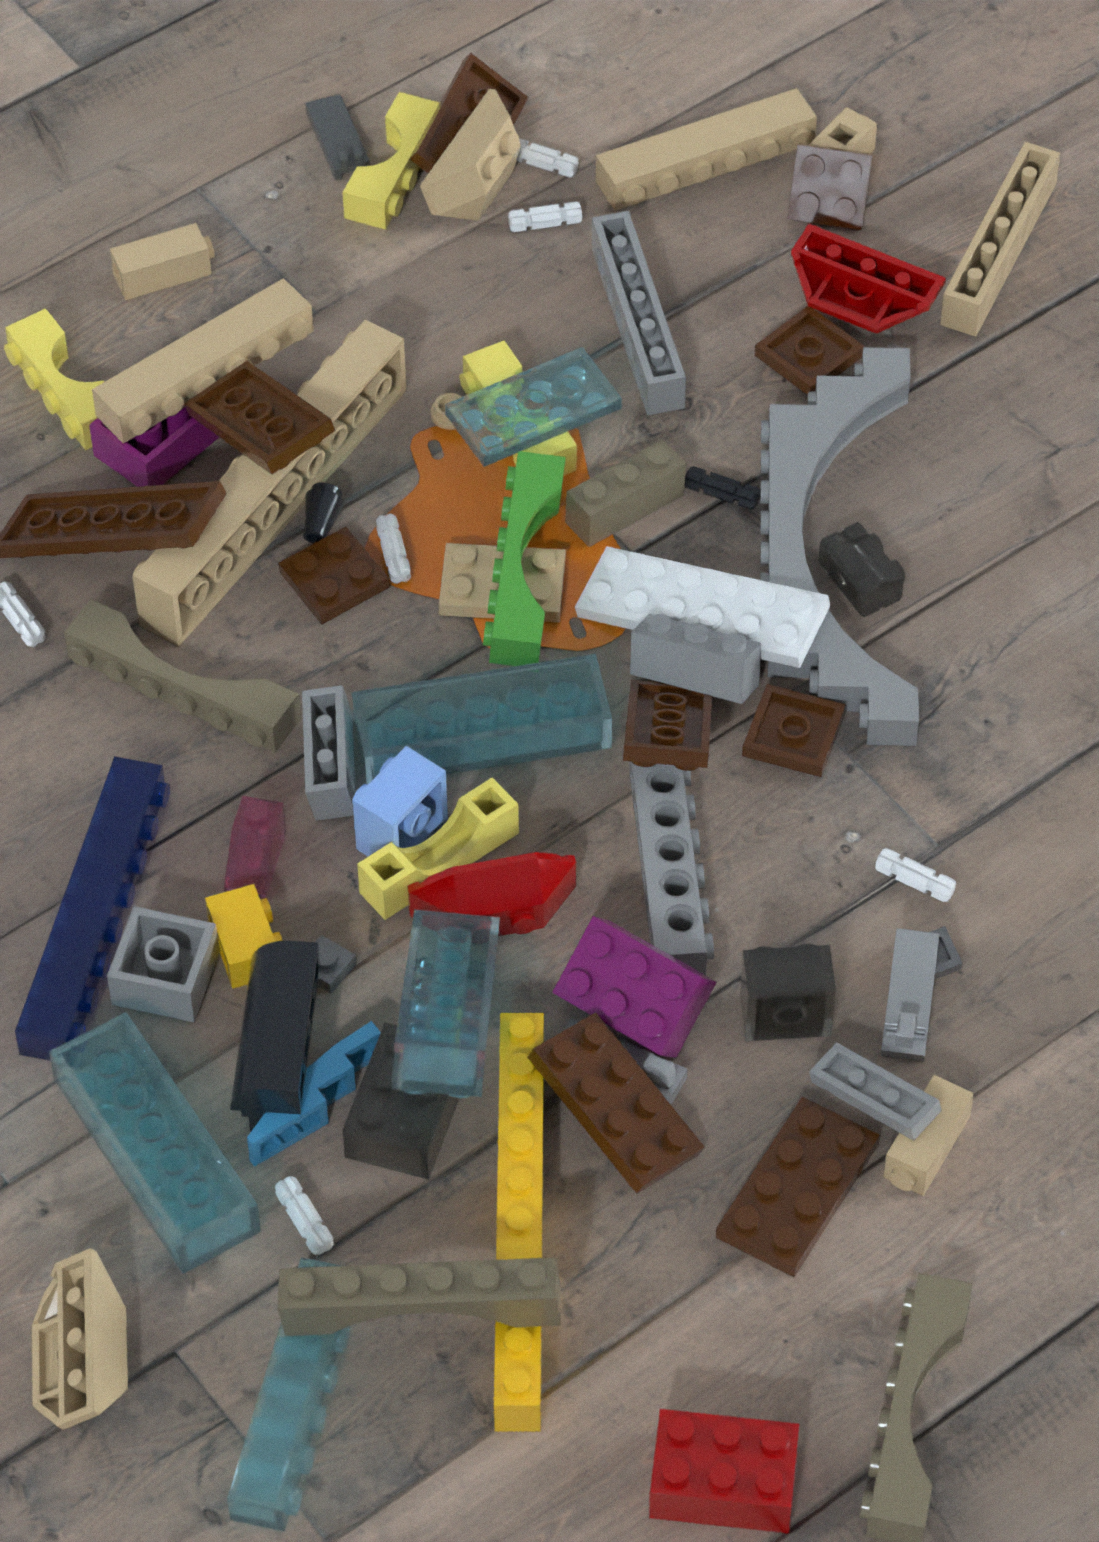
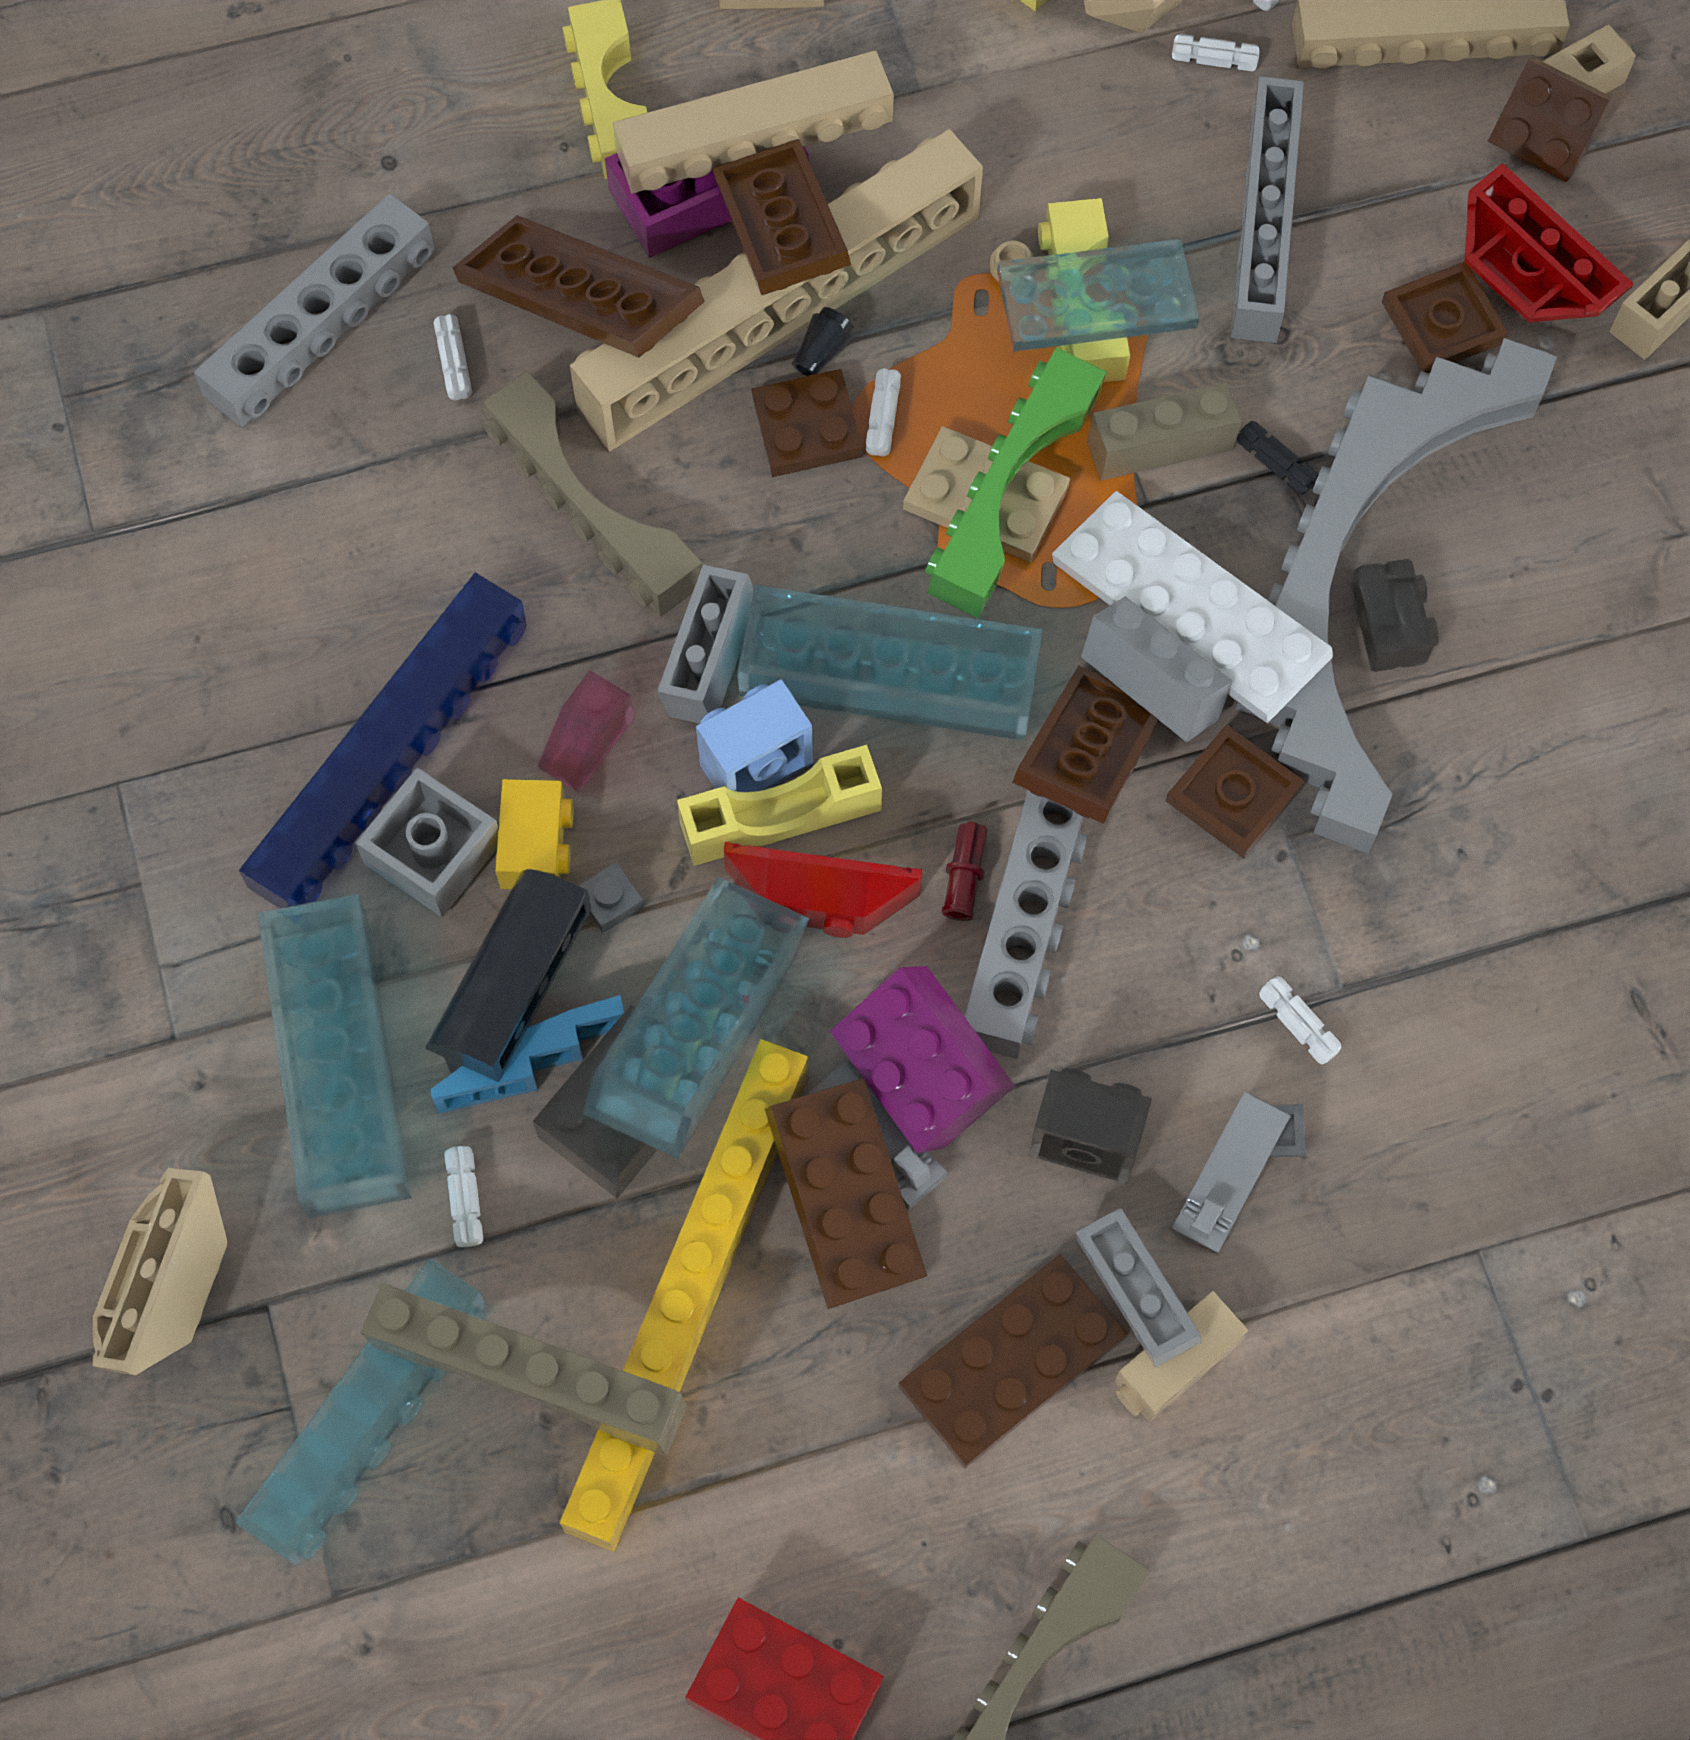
camera: 20 degrees right, 15 degrees up
none -> dark red axle [941,821,987,921]

